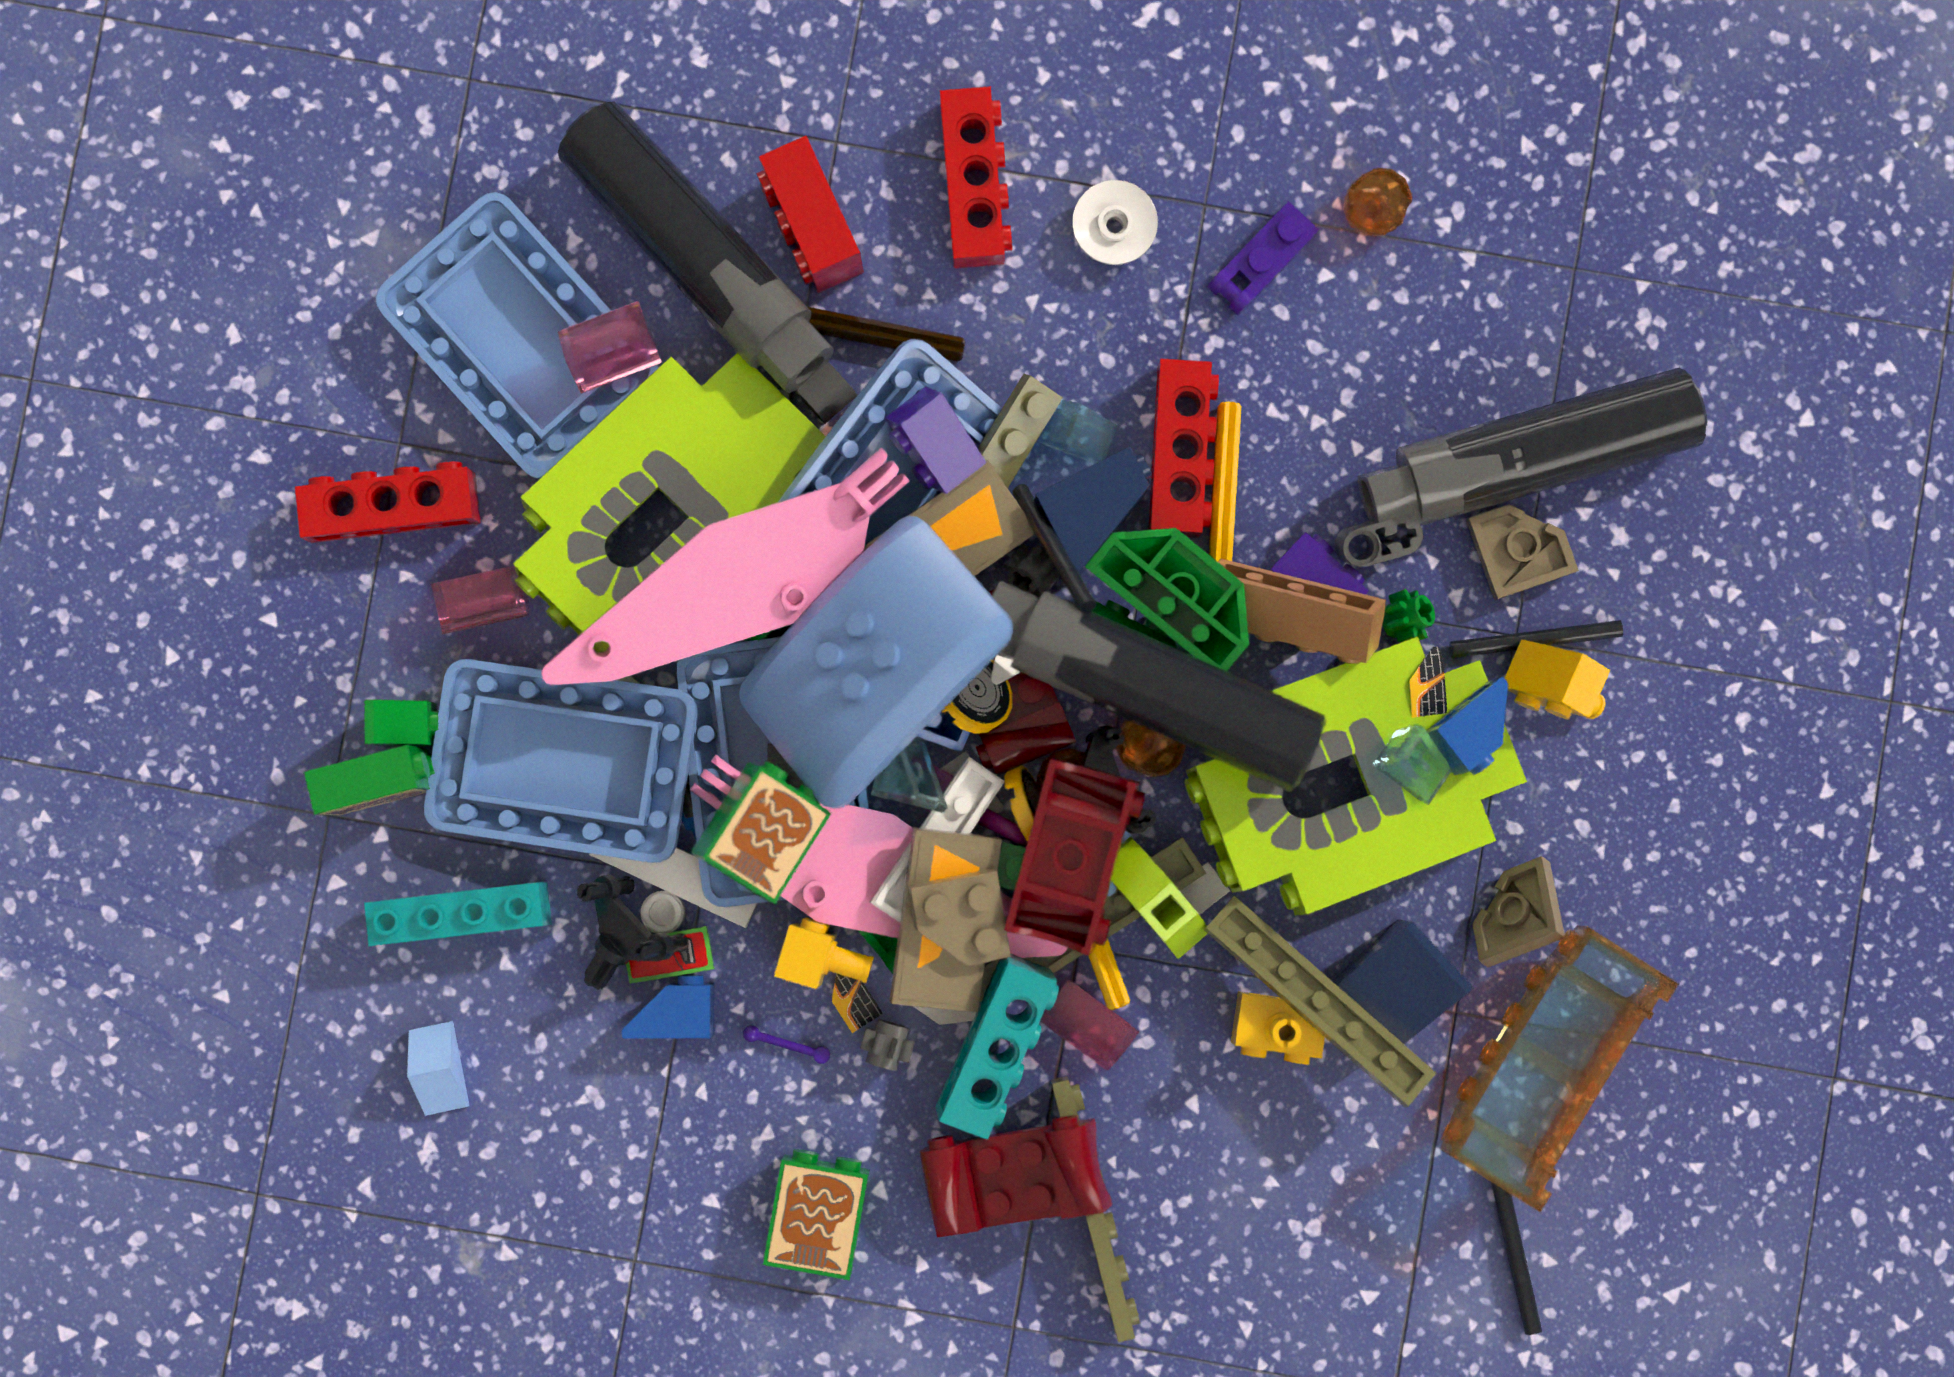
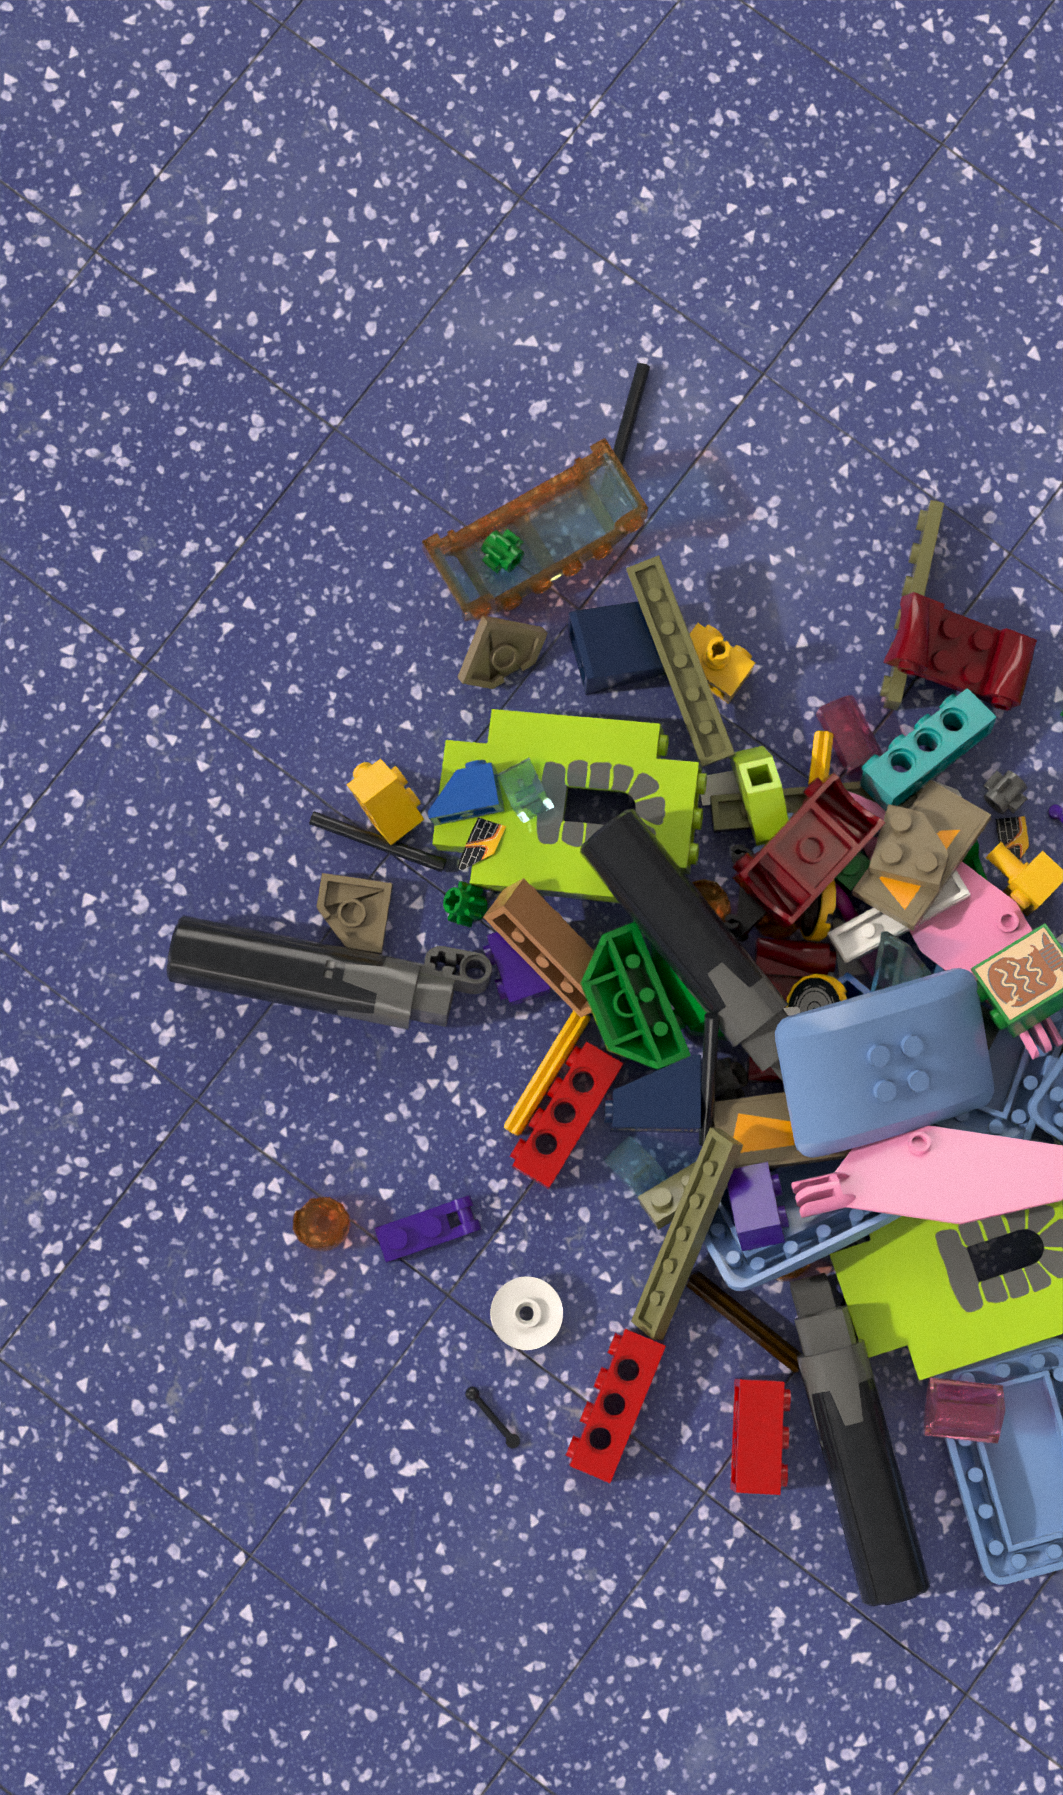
camera: 155 degrees left, 5 degrees down
none -> black hinge [465,1386,520,1449]
none -> green gear [481,529,525,574]
none -> olive plate [631,1127,743,1340]

